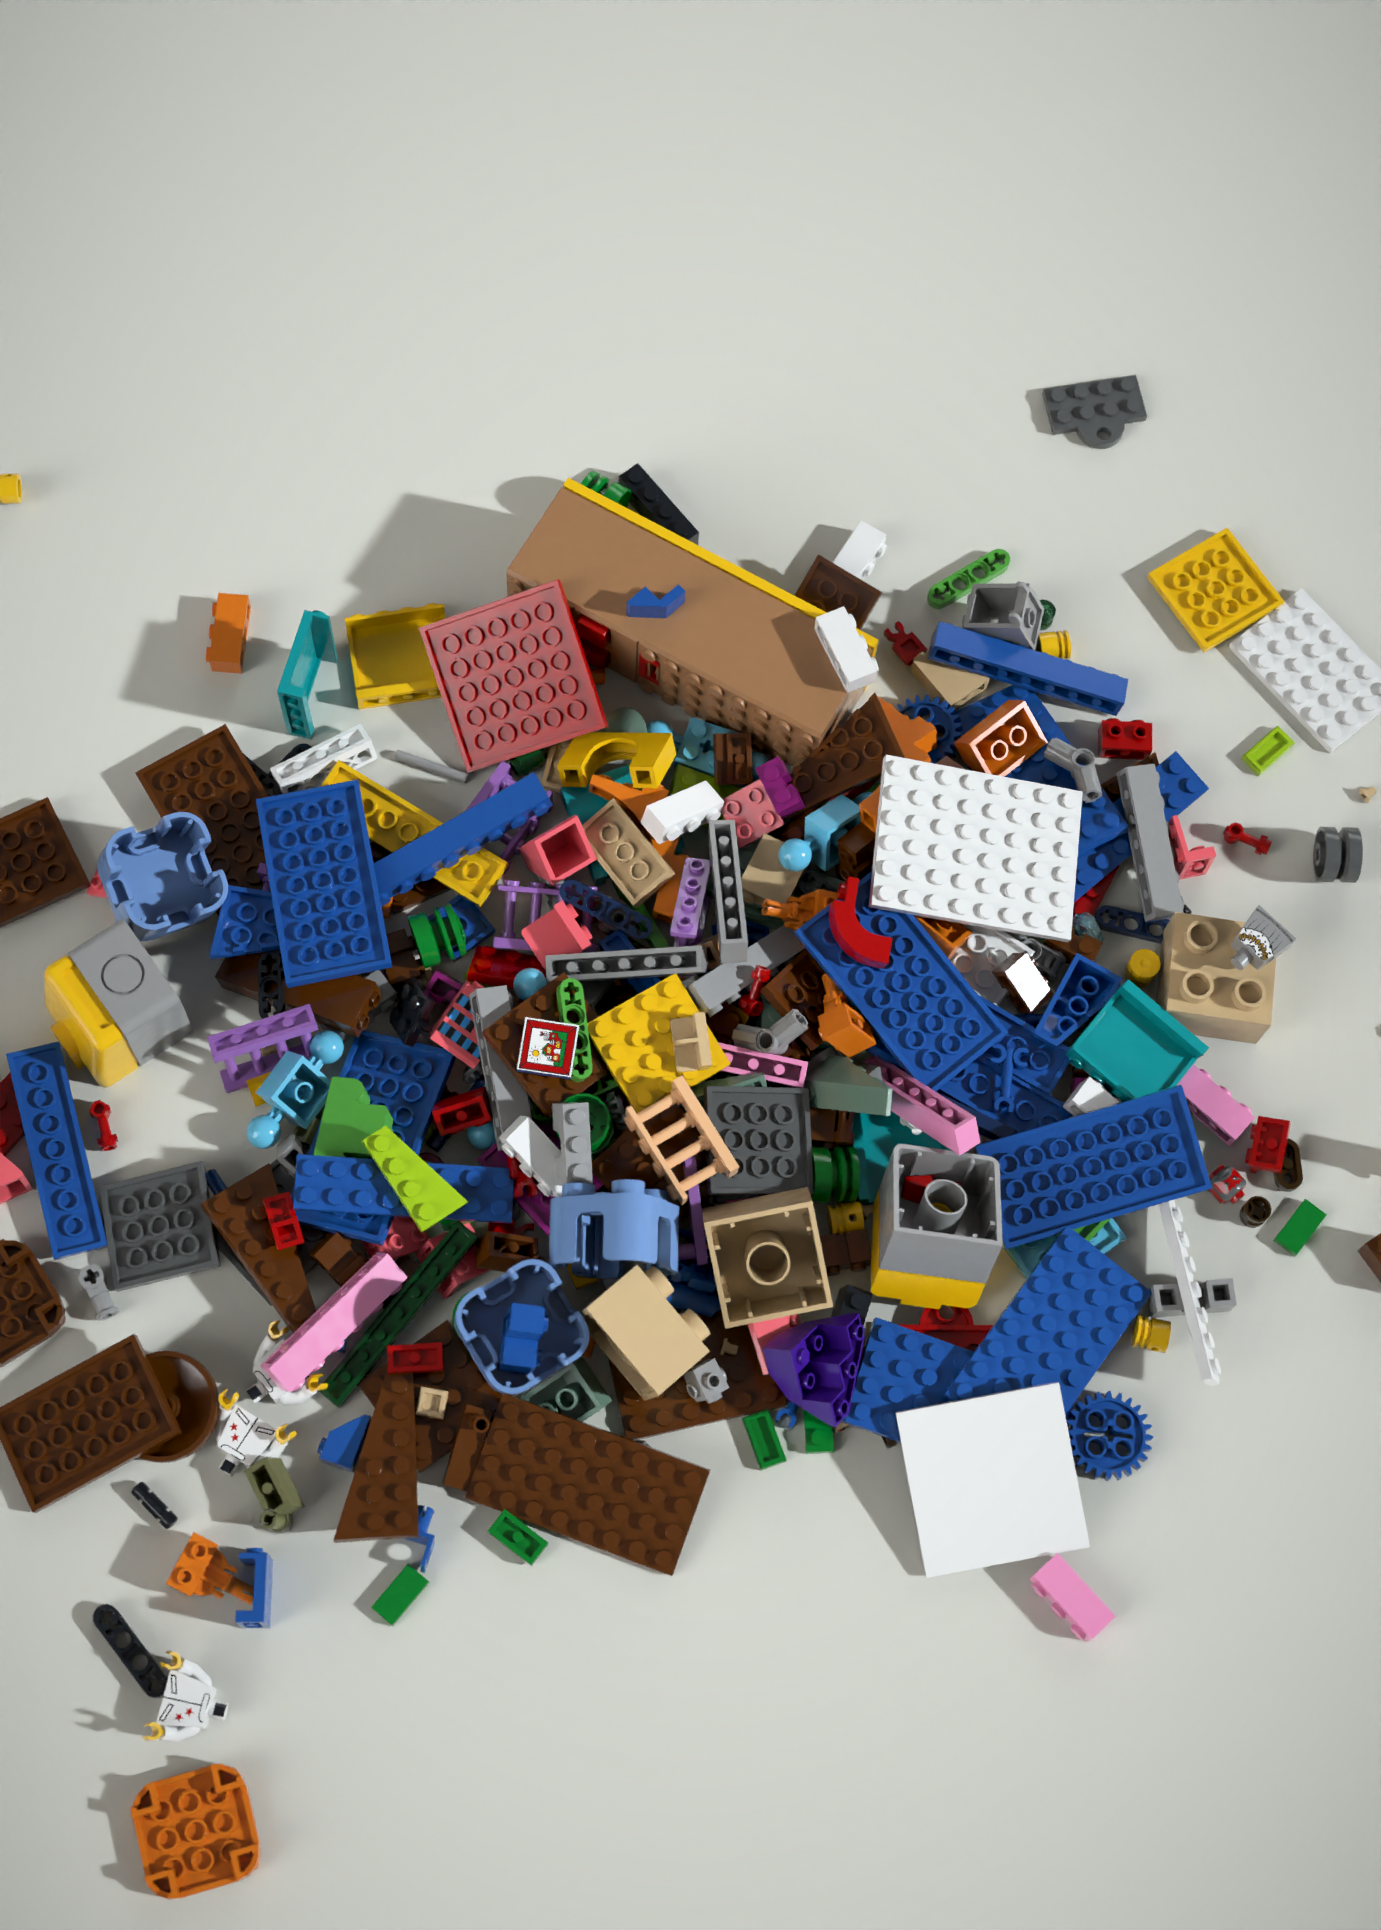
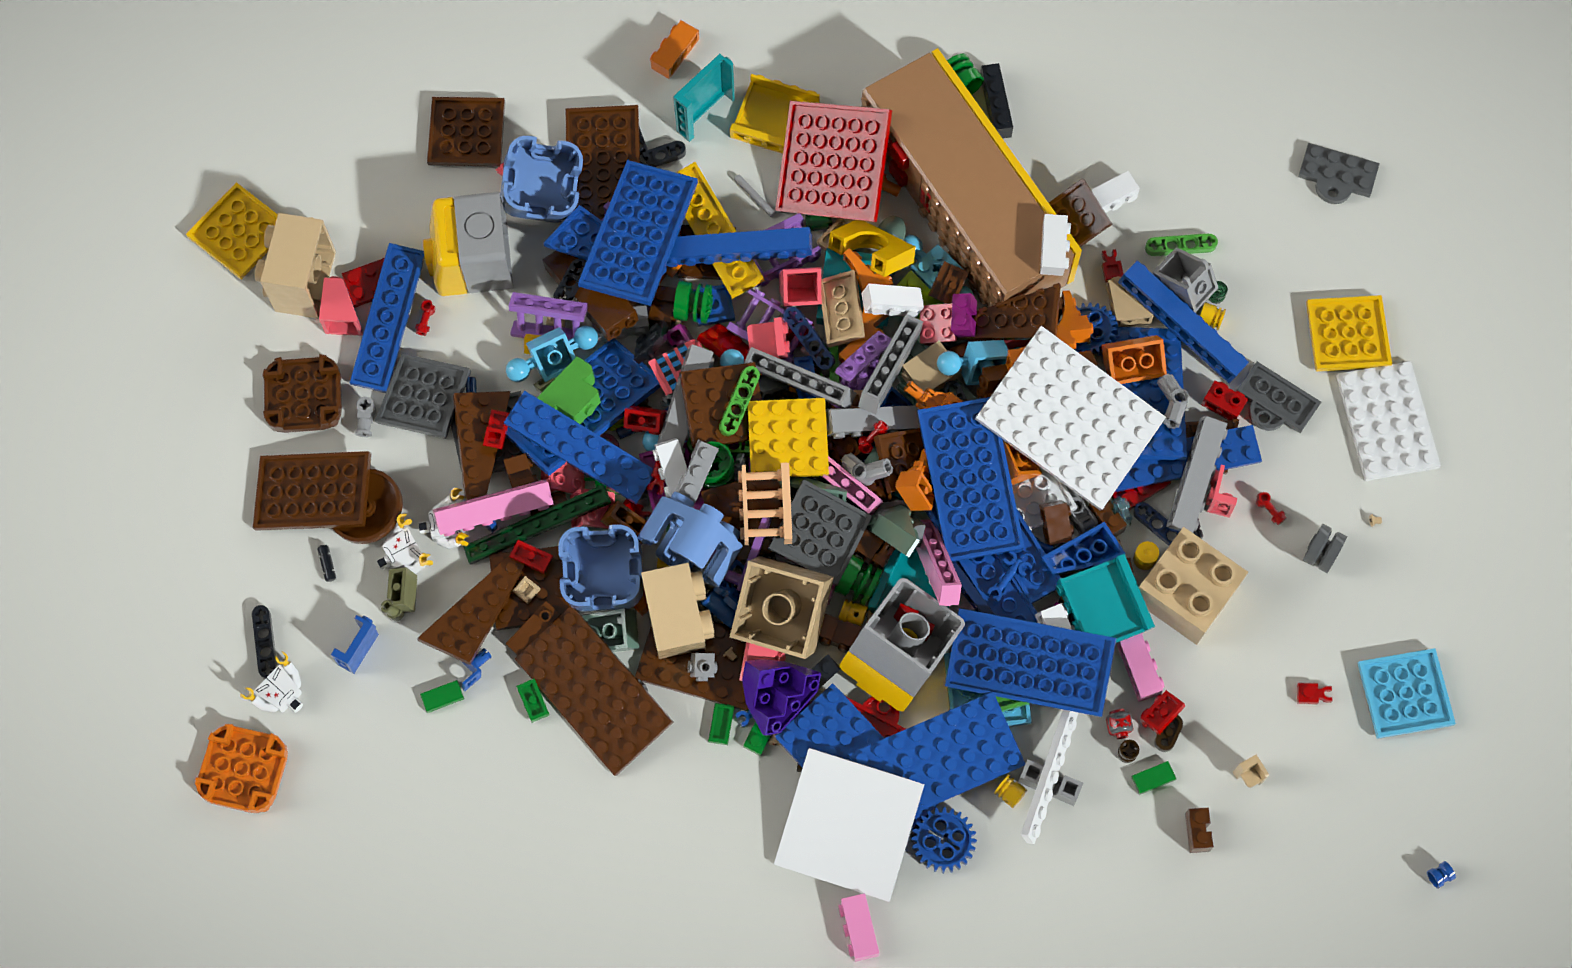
camera: 35 degrees right, 0 degrees up
orange brick [165,1532,254,1605] -> none
white fence [270,723,378,794] -> none
light grey brick [276,1133,304,1174] -> none
blue slope [317,1414,371,1473] -> none
lime wing [362,1126,468,1233] -> none
blue brick [499,1303,549,1374] -> none
tile [517,1017,579,1080] -> none
blue slope [626,584,685,618] -> none
tan panel [670,1012,712,1073] -> none
red arch [829,876,892,969] -> none
light grey torso [1231,905,1296,970] -> none
lime tile [1241,725,1295,776] -> none
none -> dark grey plate [1237,361,1321,433]

